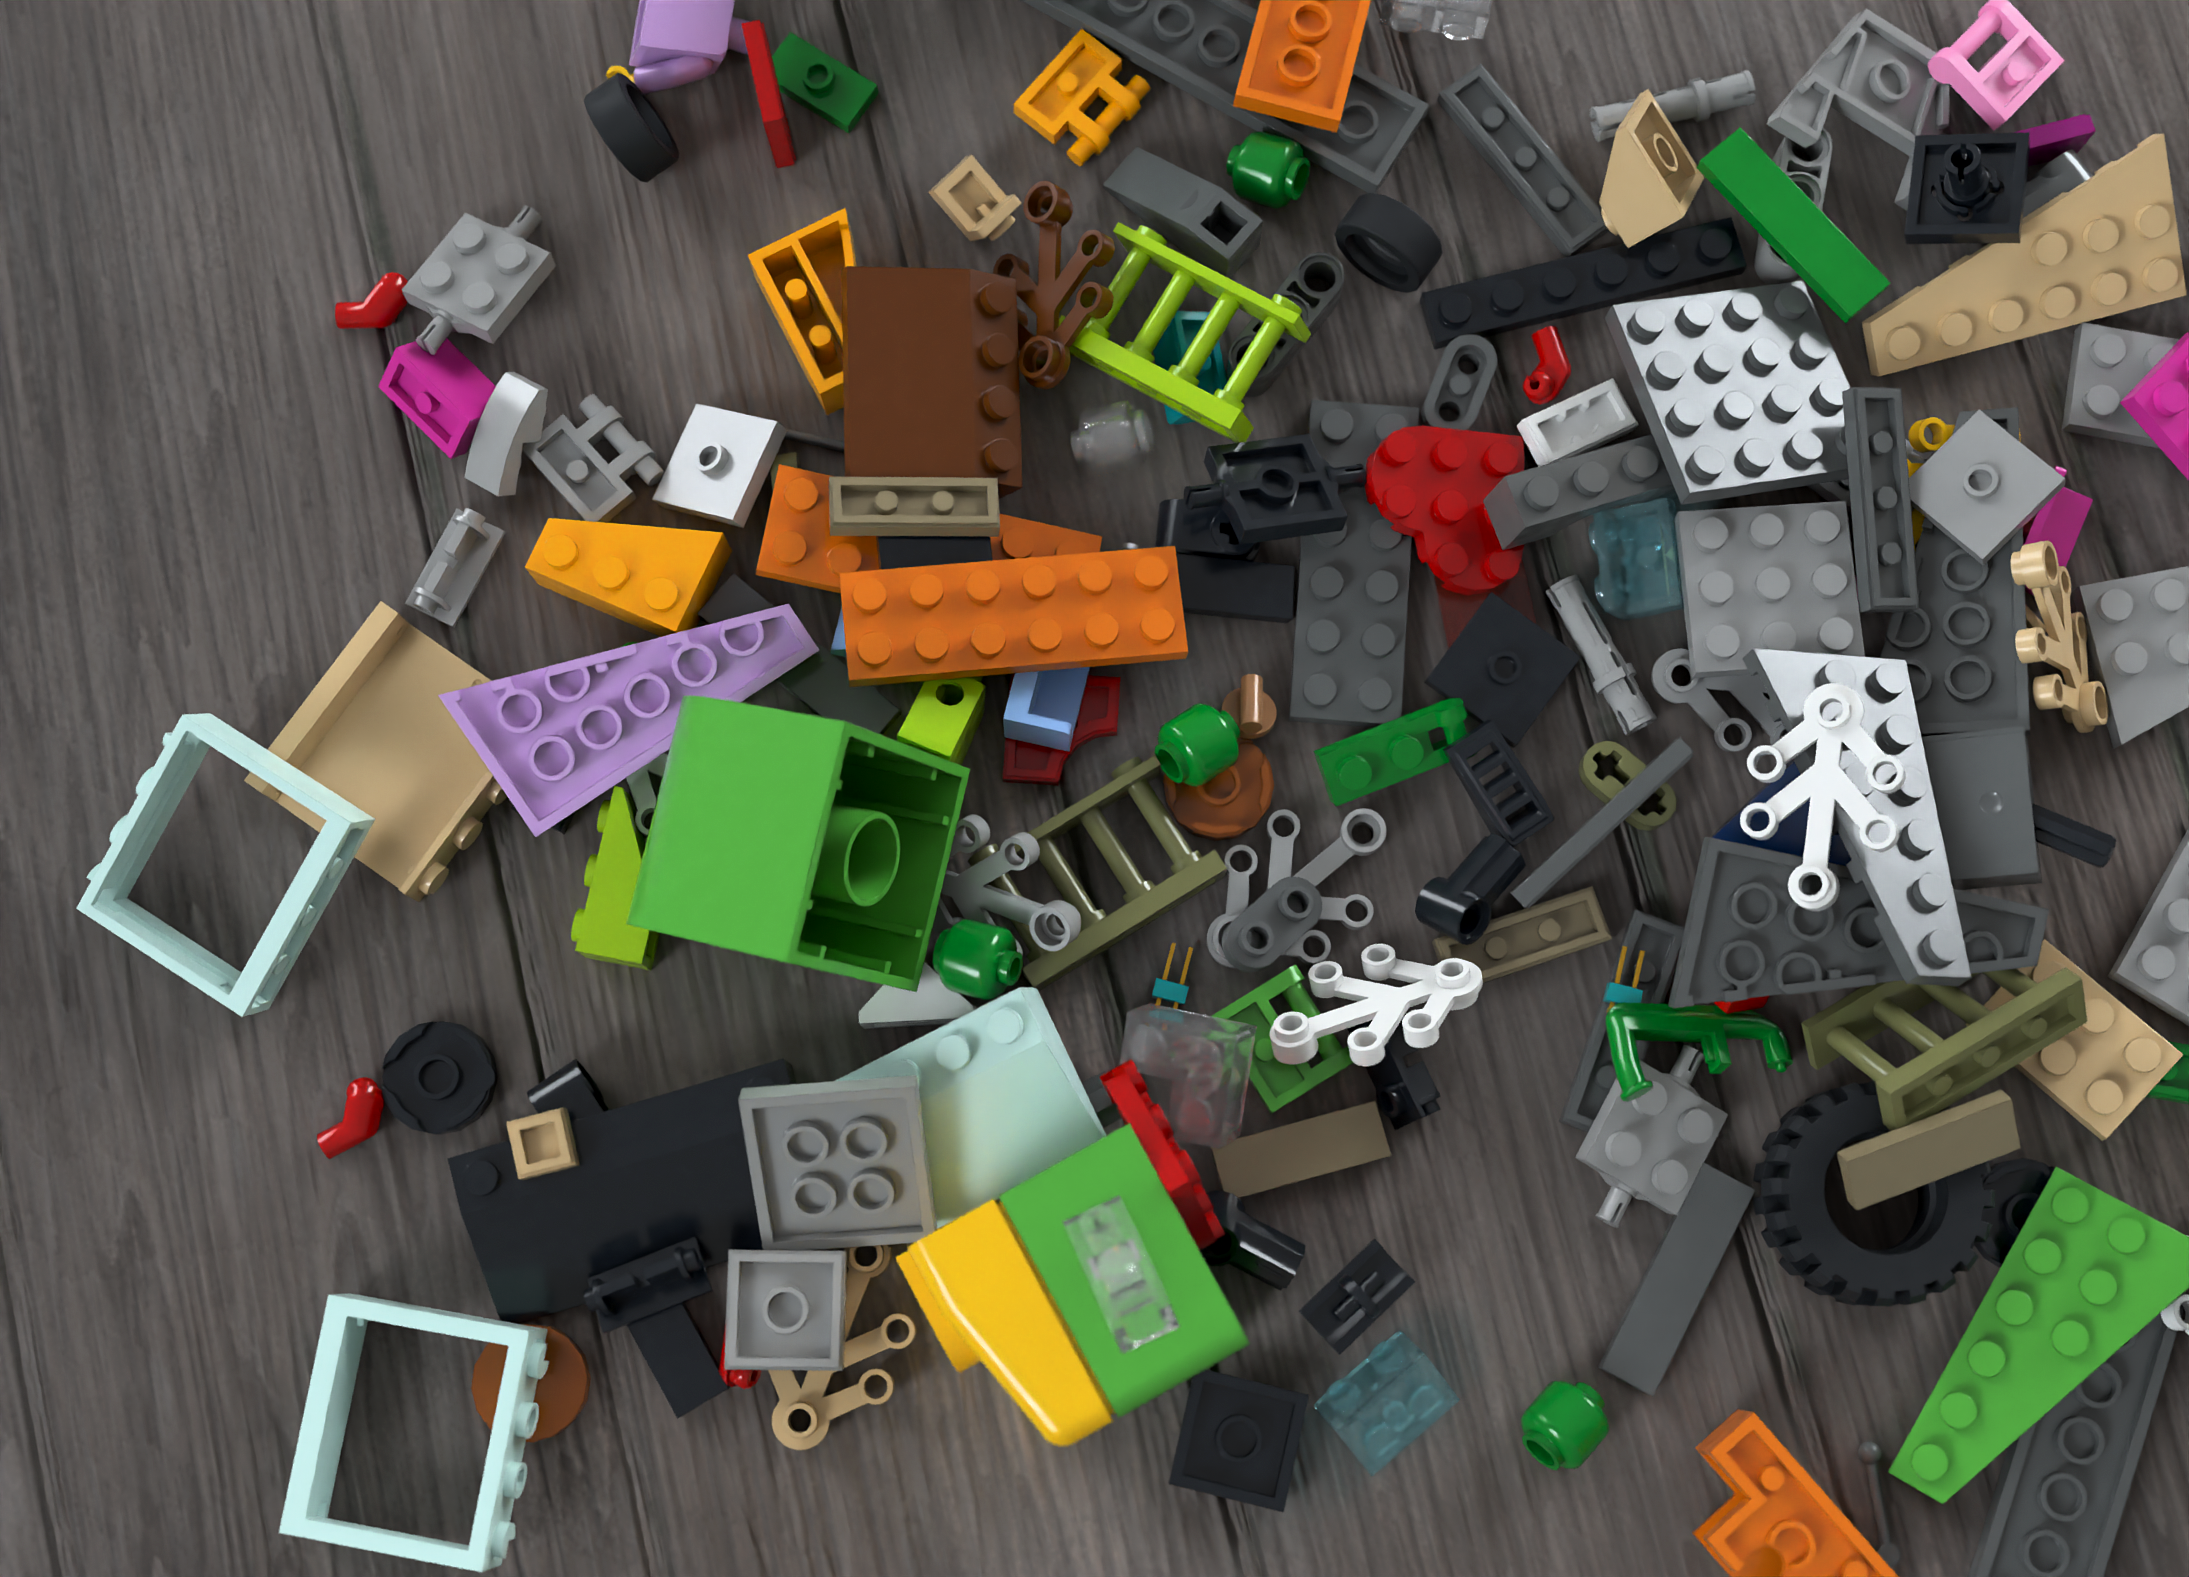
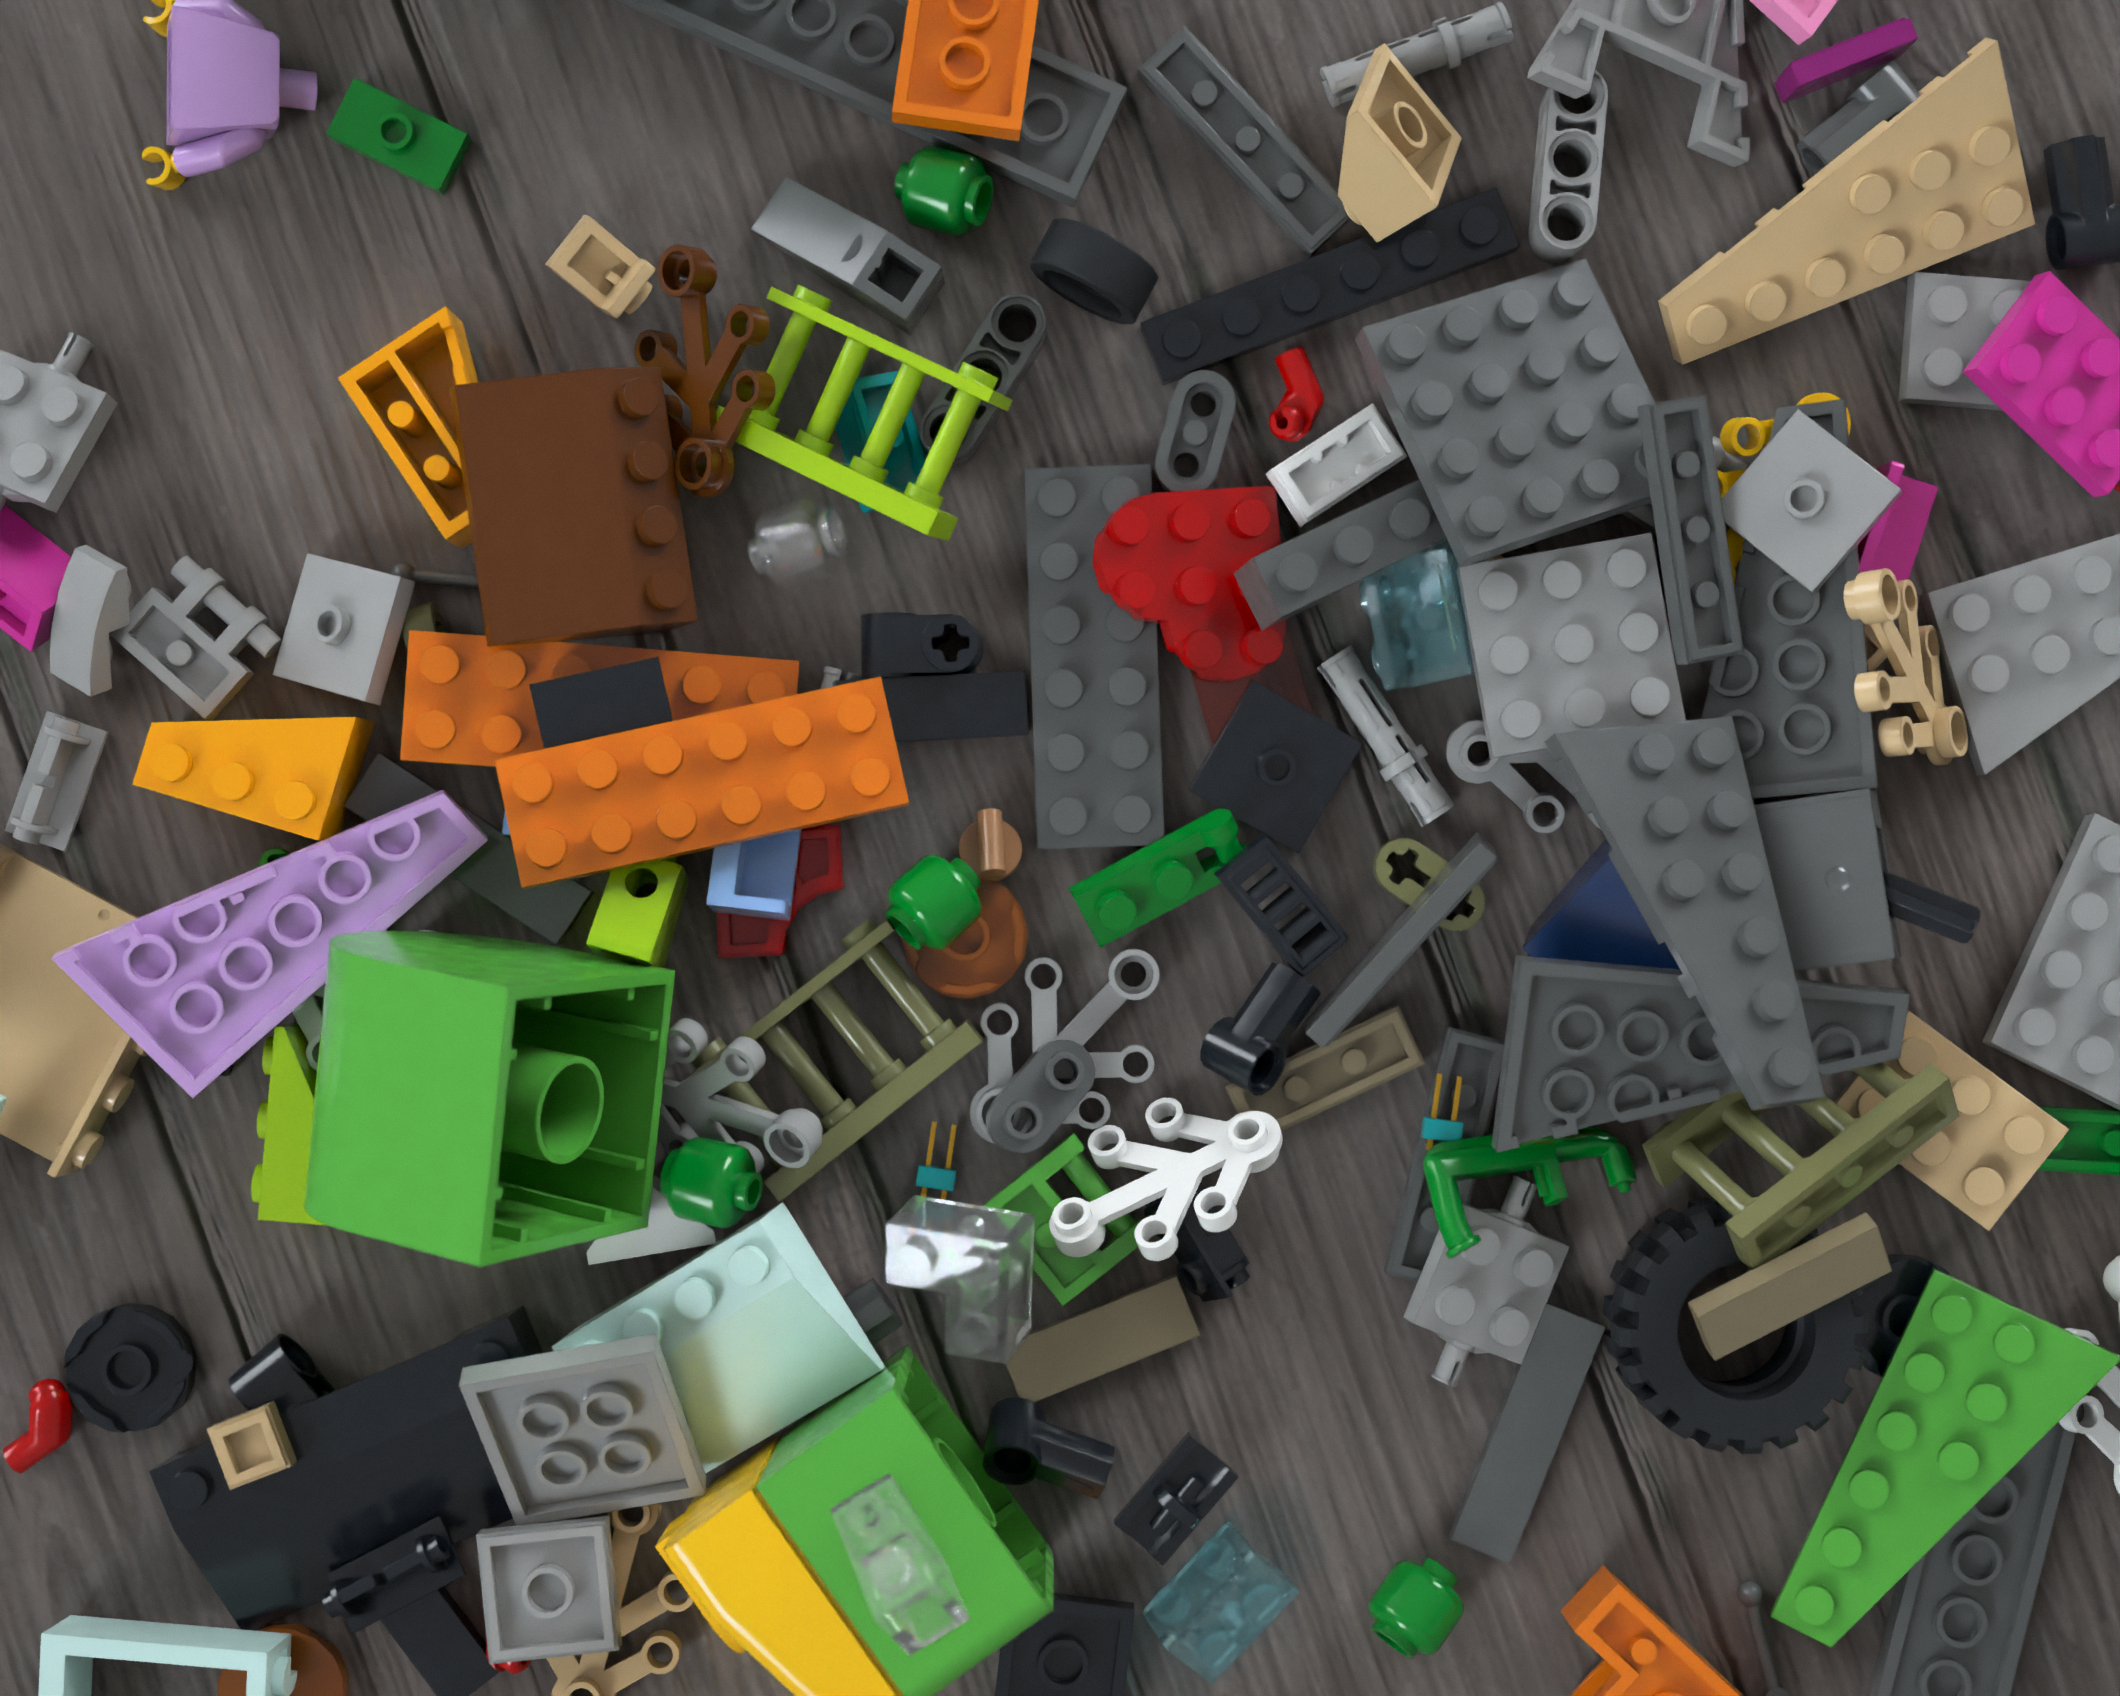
camera: 10 degrees left, 10 degrees up
black tyre [584,73,679,182] -> none
red tile [741,20,796,168] -> none
dark tan tile [828,476,1000,537] -> none
light orange plate [1013,28,1150,166] -> none
red plate [1099,1059,1225,1251] -> none
black plate [1184,434,1367,545] -> none
green tile [1696,127,1890,324] -> none
white plant [1740,683,1906,911] -> none
black plate [1904,132,2030,244] -> none

